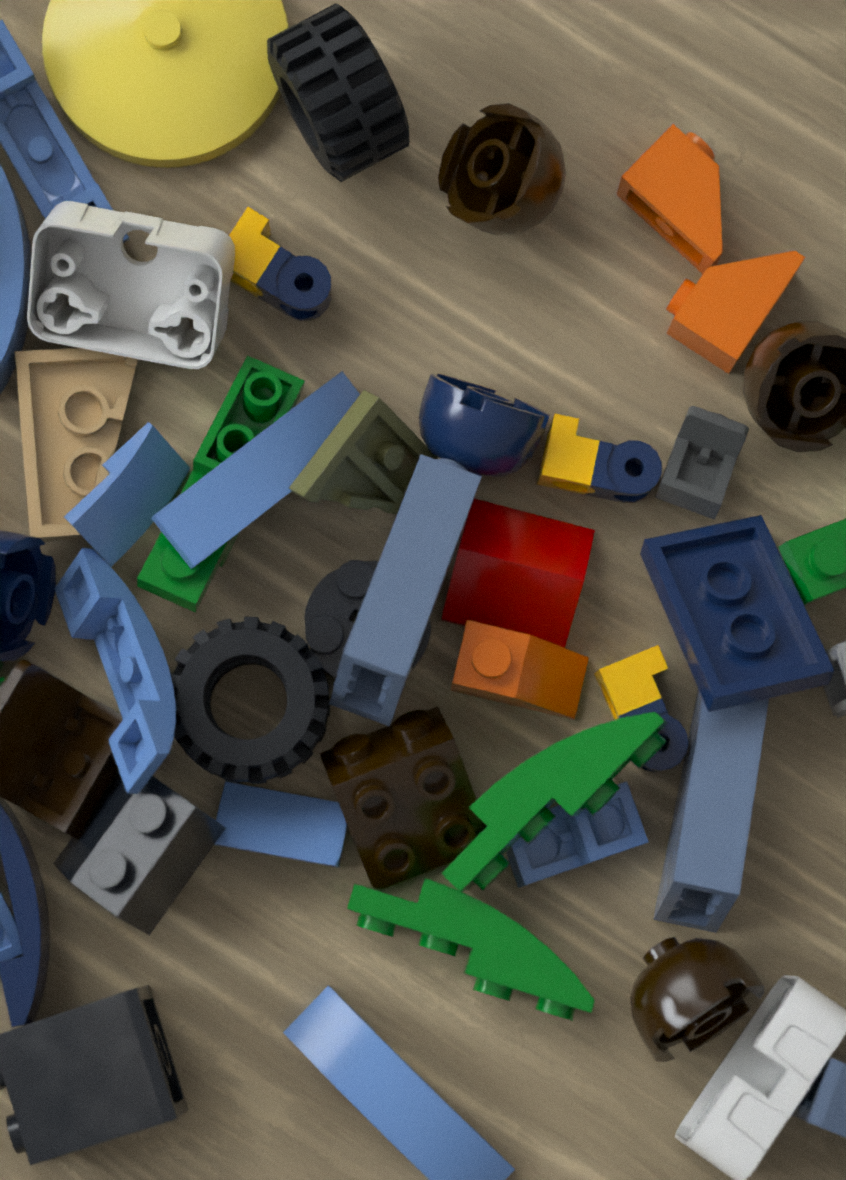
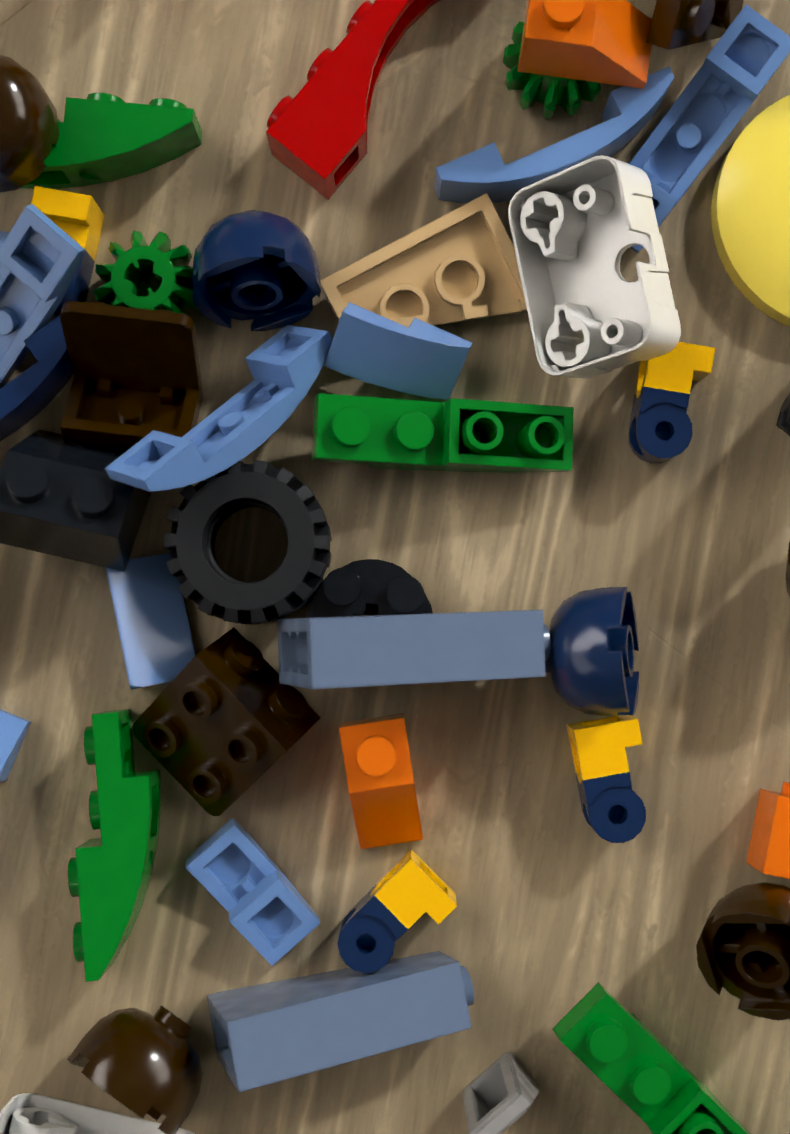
camera: 70 degrees right, 5 degrees up
medium blue slope [151,371,360,569] -> none
olive wing [289,390,439,514] -> none
red slope [441,498,595,648] -> none
green slope [441,712,668,892] -> none
dark blue plate [640,515,835,712] -> none
dark grey bracket [655,406,749,520] -> none

